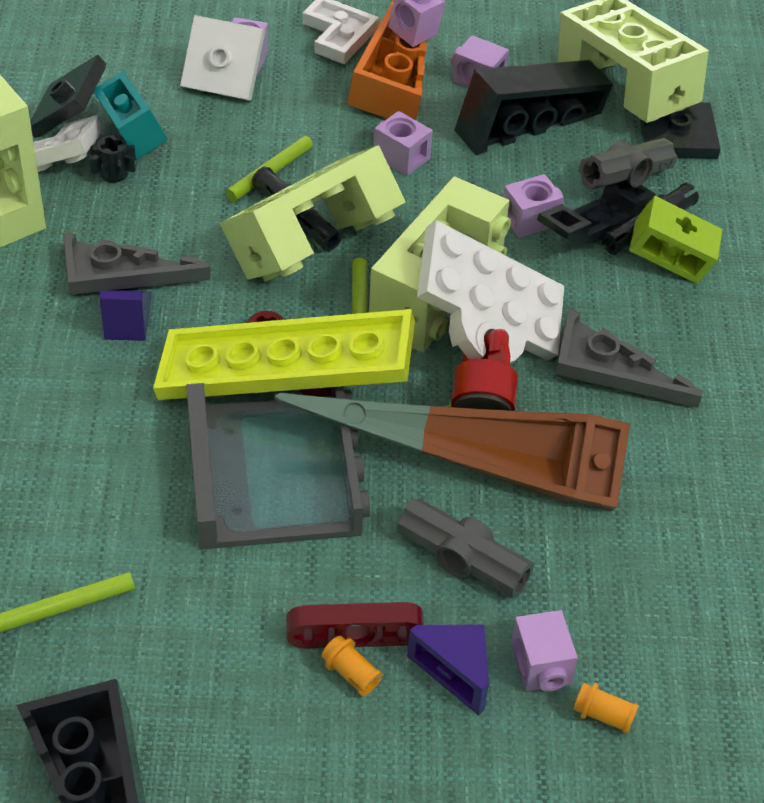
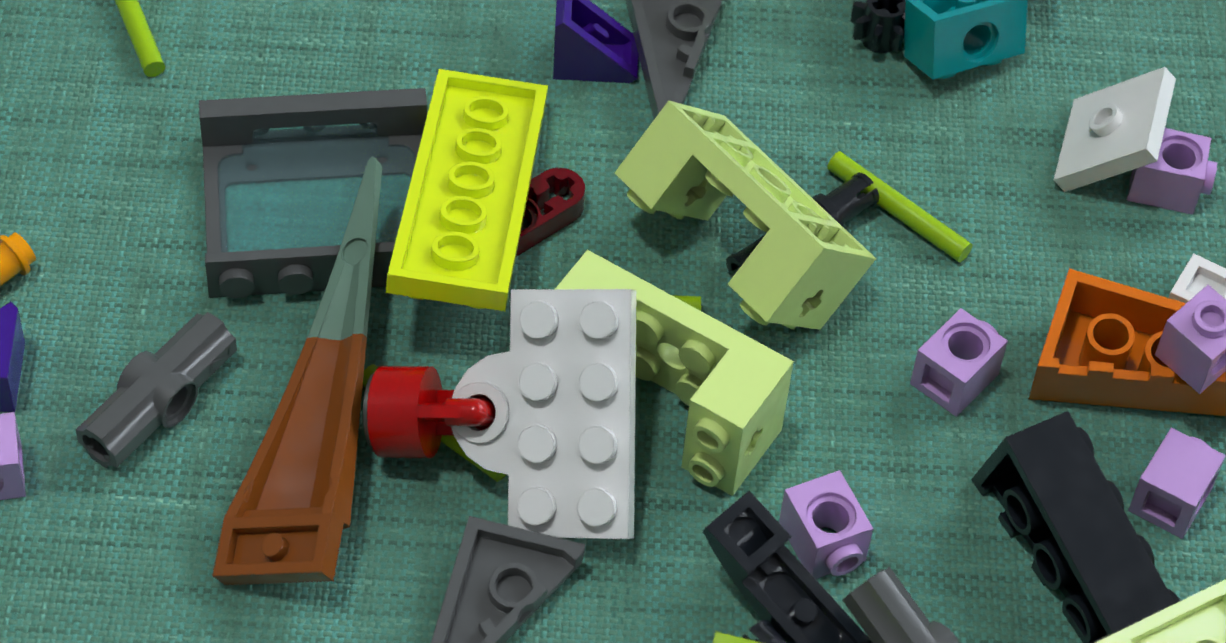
camera: 90 degrees right, 5 degrees up
dark red beam [286,602,424,649] -> none

